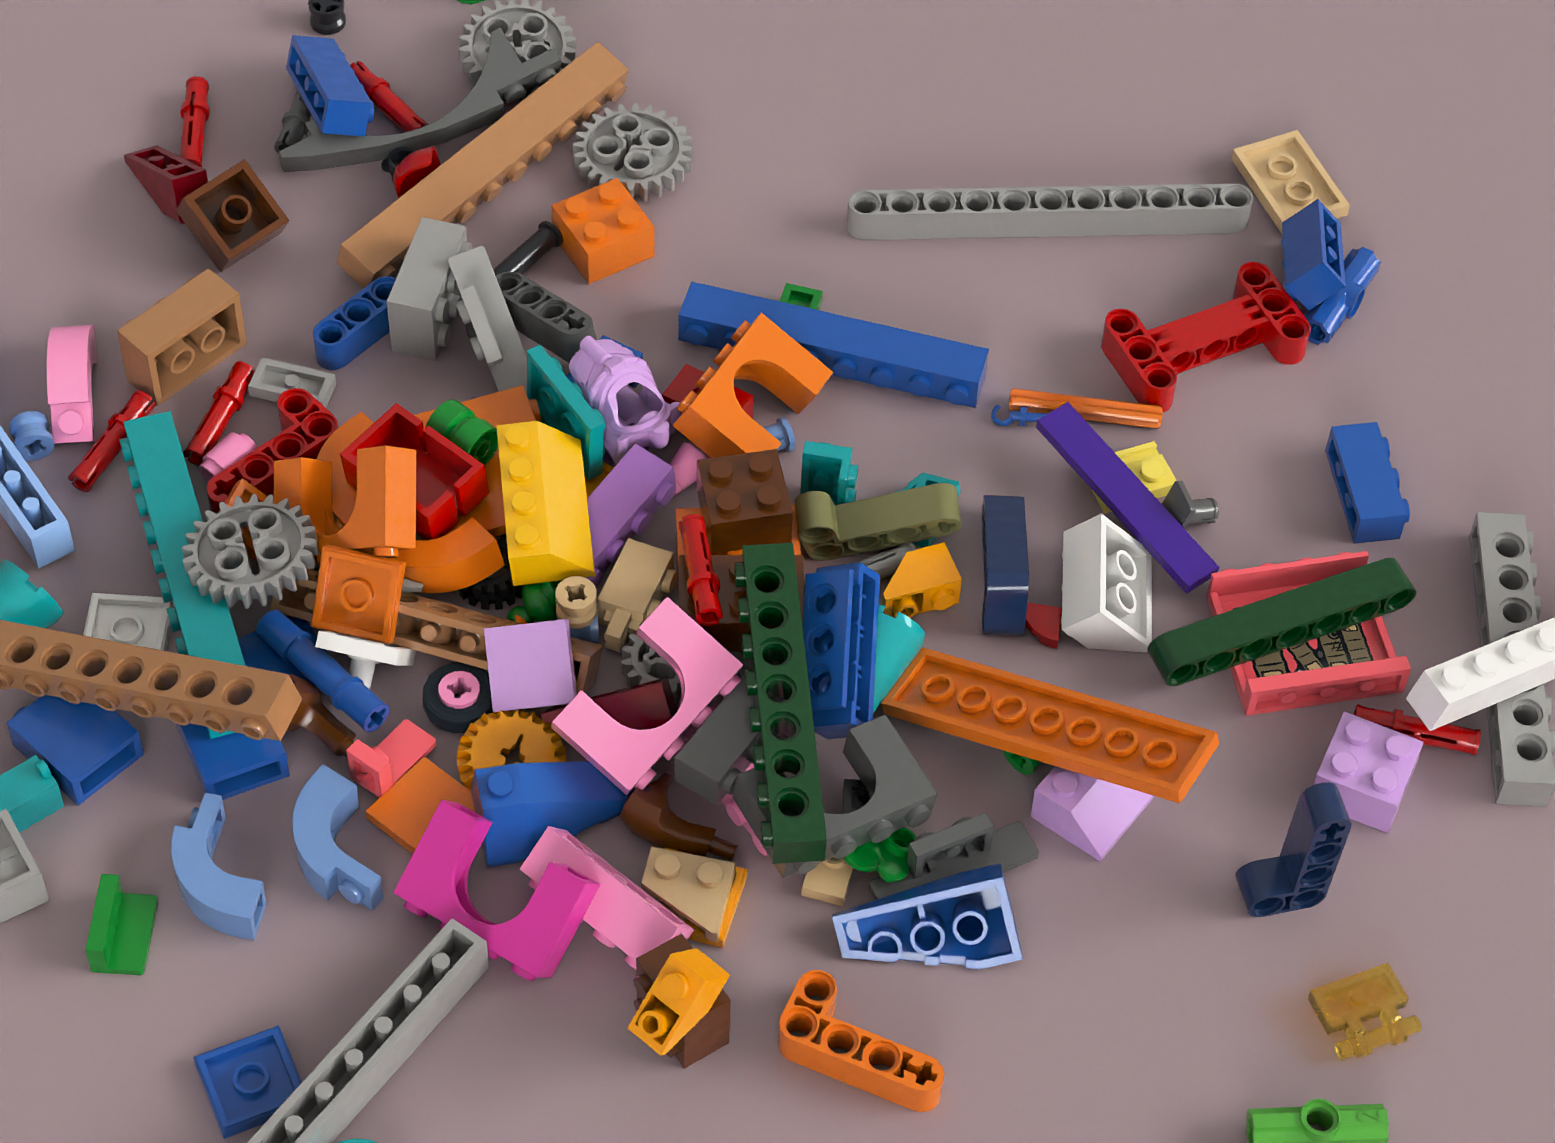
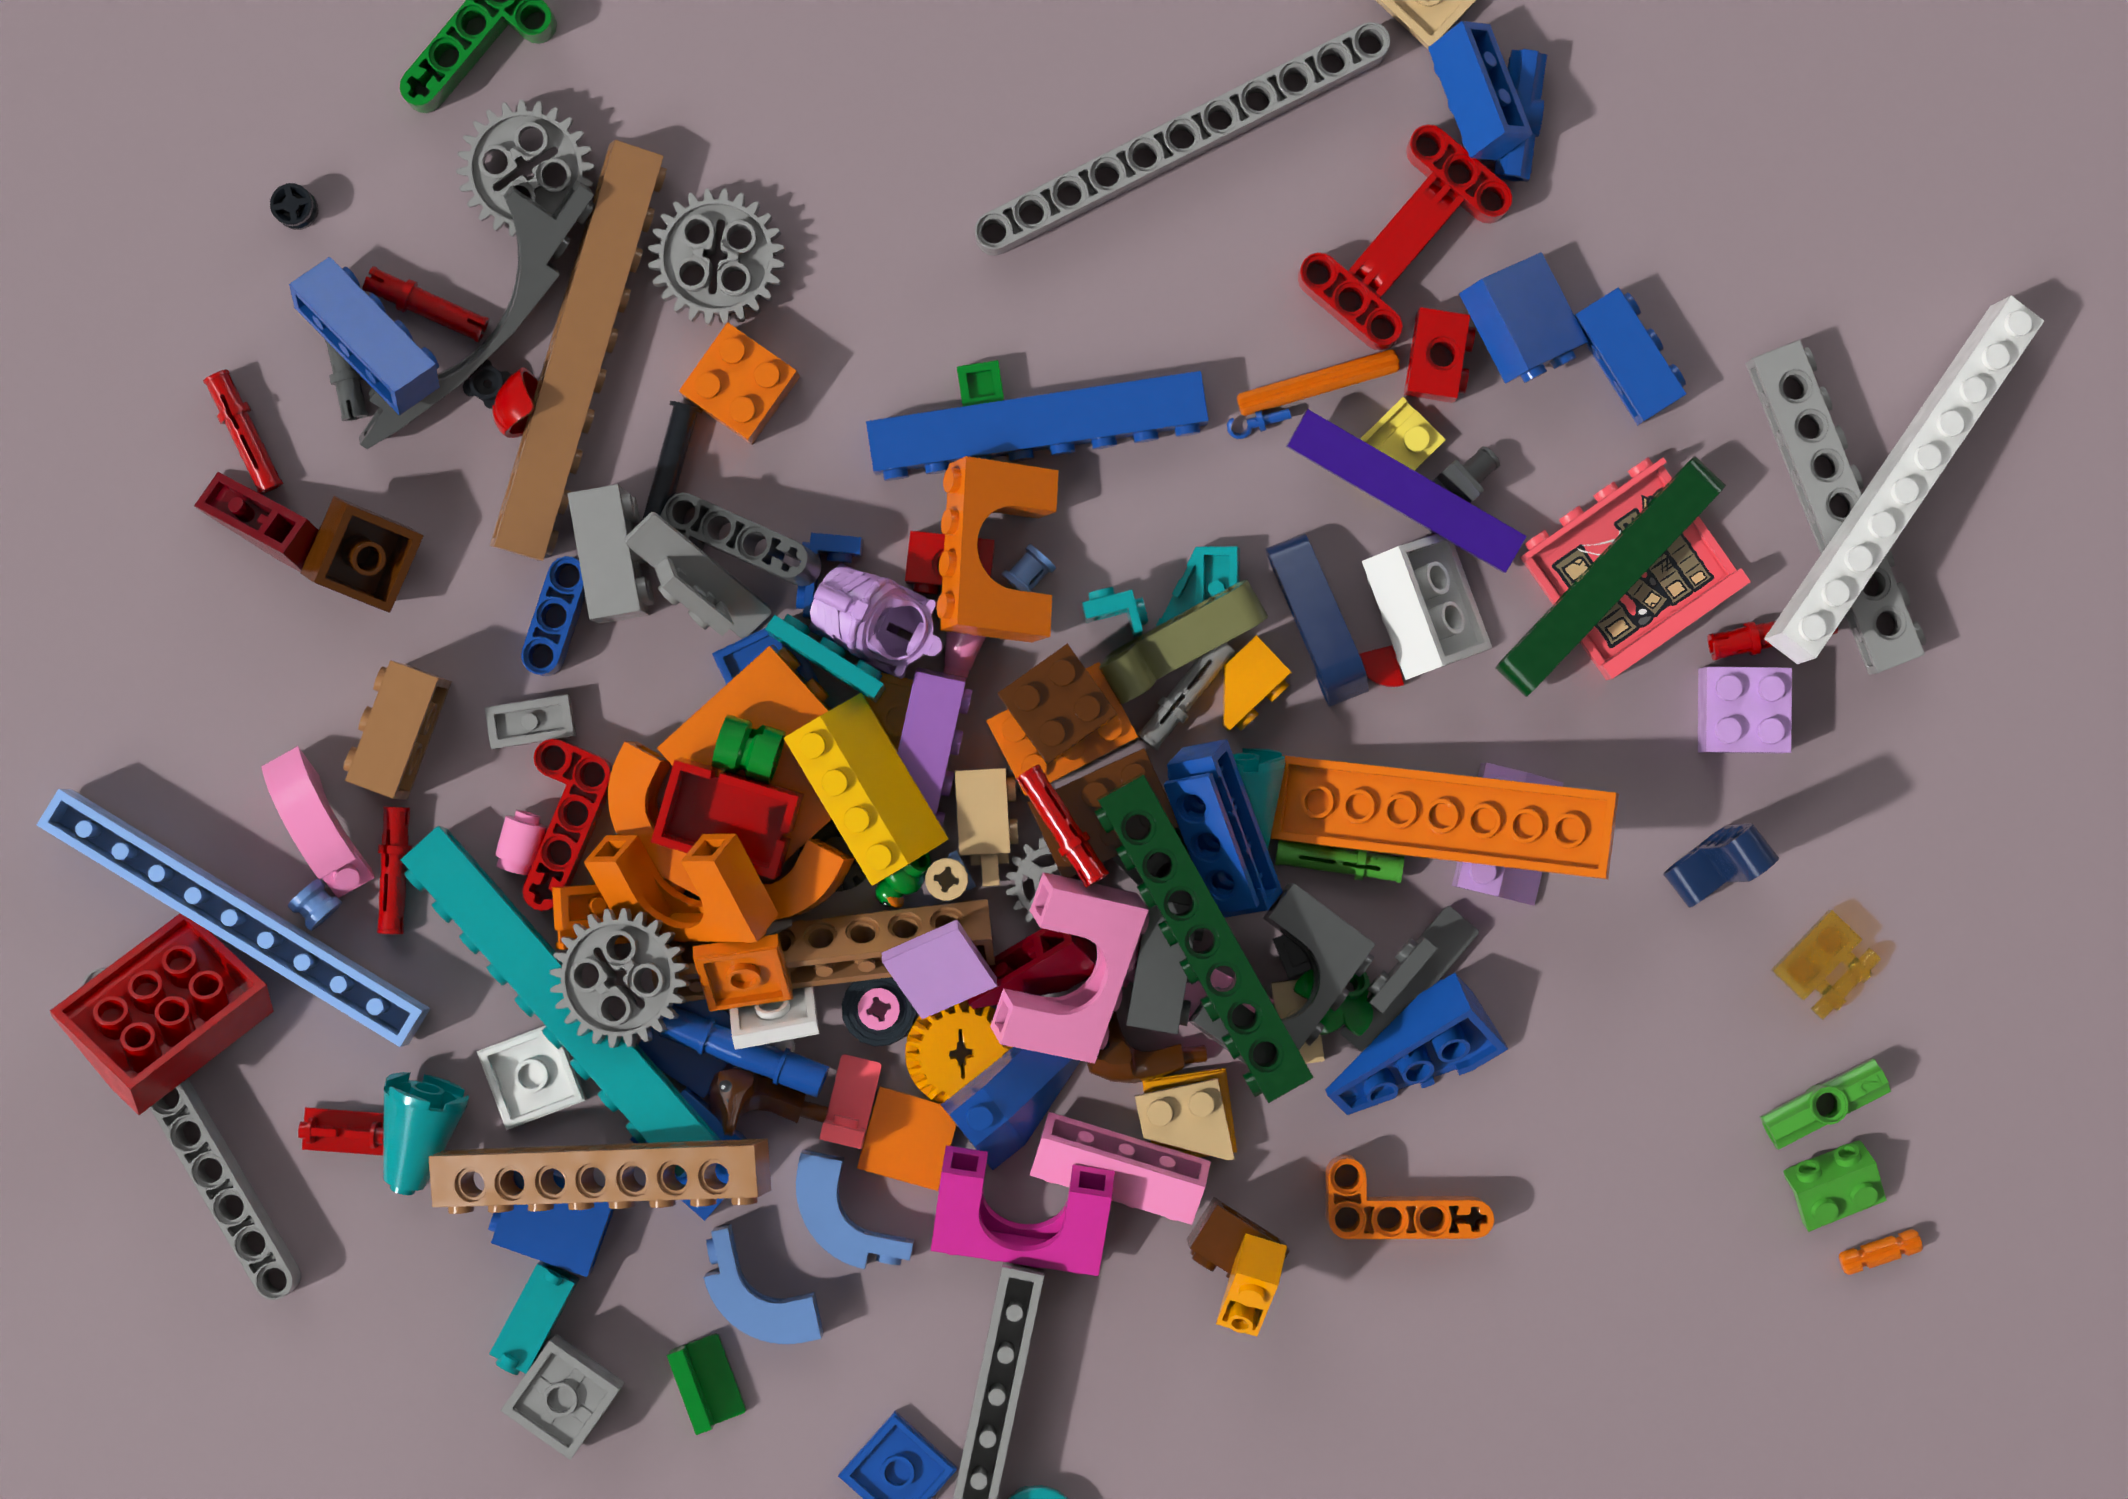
camera: 25 degrees left, 35 degrees up
red pin [183,361,255,466] -> none
none -> bright green pin [1275,840,1404,883]
none -> red brick [1404,307,1476,403]
none -> blue brick [1459,252,1588,384]

